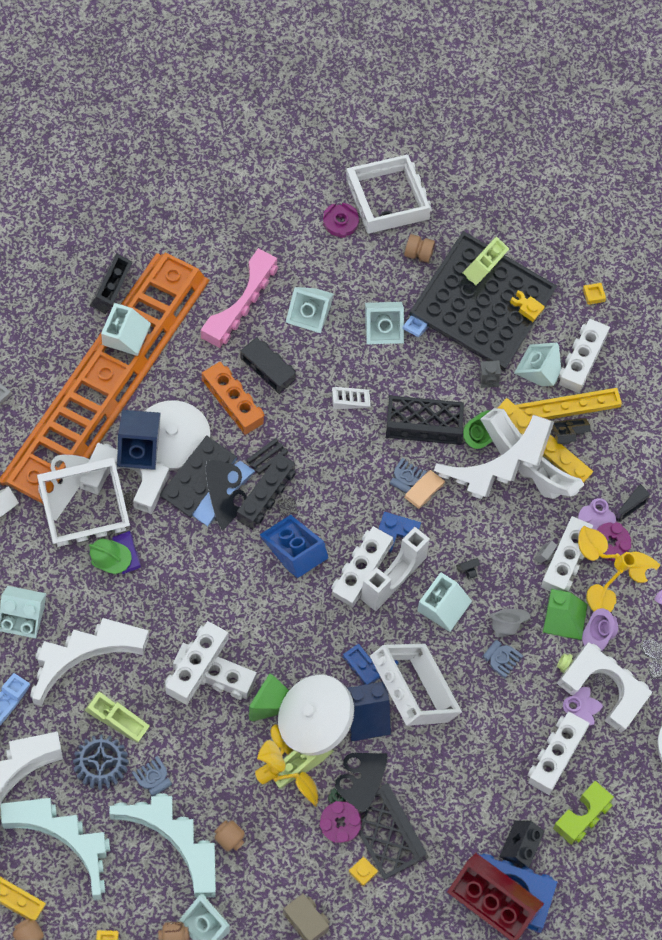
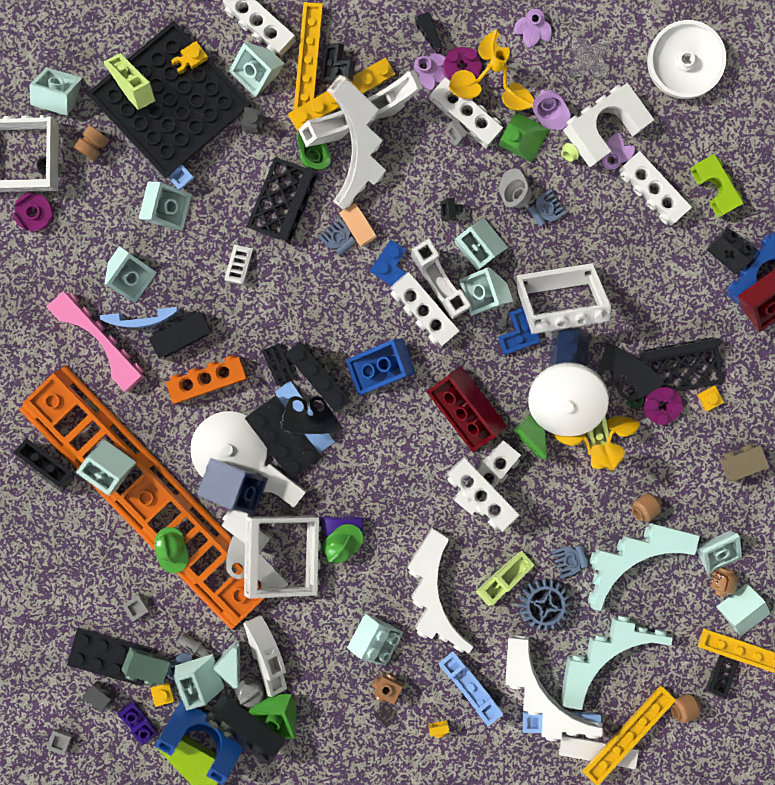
camera: 65 degrees left, 25 degrees up
none -> light aqua slope [30,67,83,115]
none -> light blue slope [100,307,180,328]
none -> bright green piece [154,527,189,573]
none -> dark red slope [427,366,508,452]
none -> light aqua slope [459,267,513,316]

